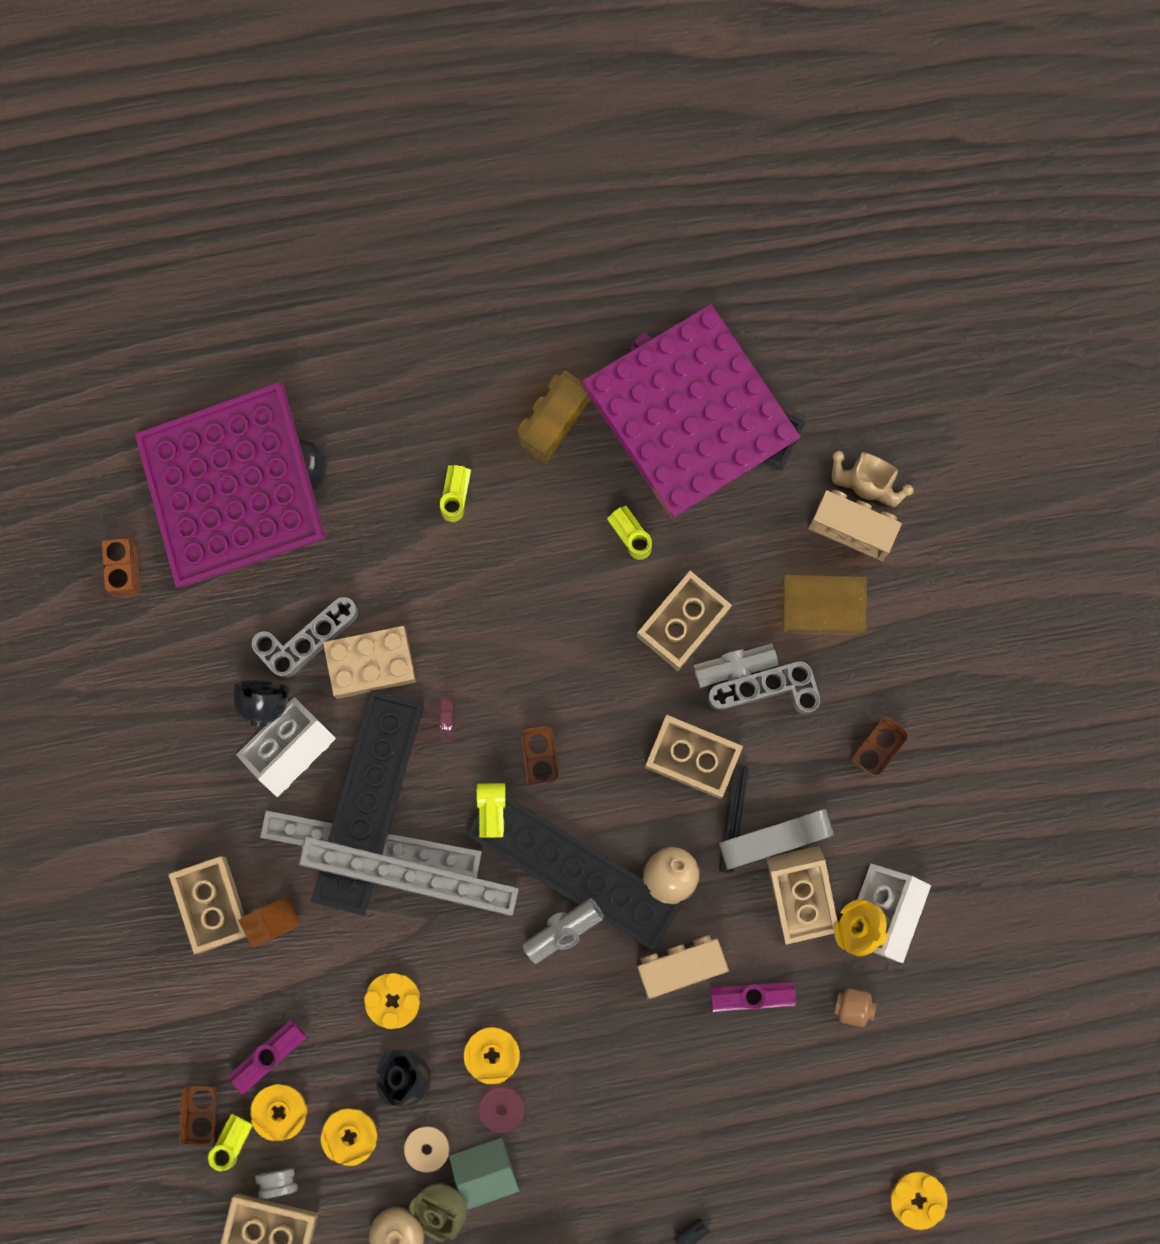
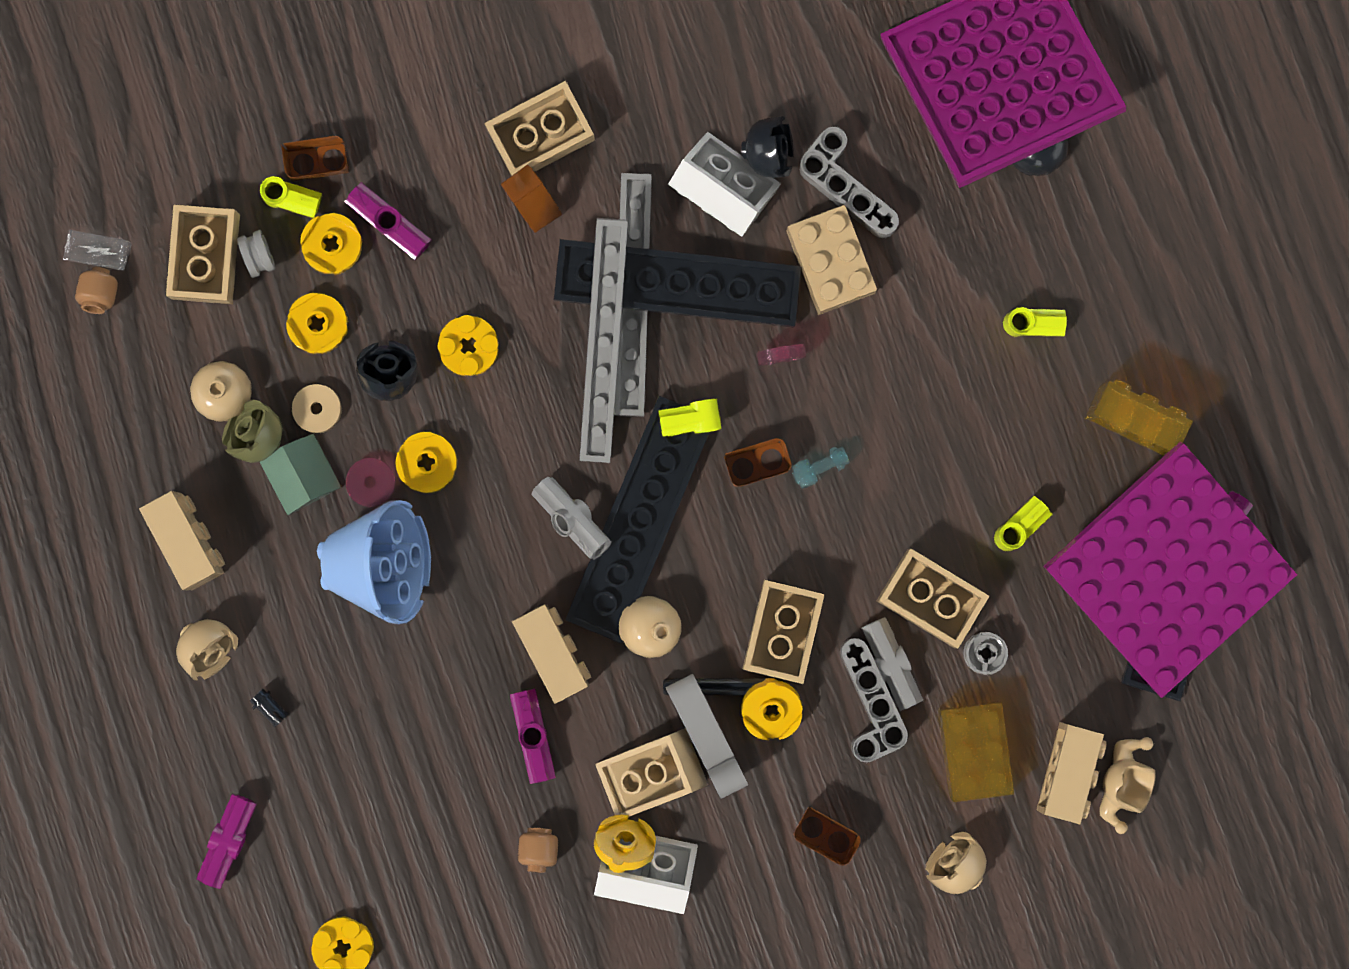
camera: 80 degrees right, 5 degrees up
none -> light blue cone [317,500,431,624]
none -> yellow plate [741,678,803,740]
none -> clear light blue bar [792,446,850,489]
none -> tan cylinder [925,832,987,894]
none -> light grey wheel [963,632,1008,675]

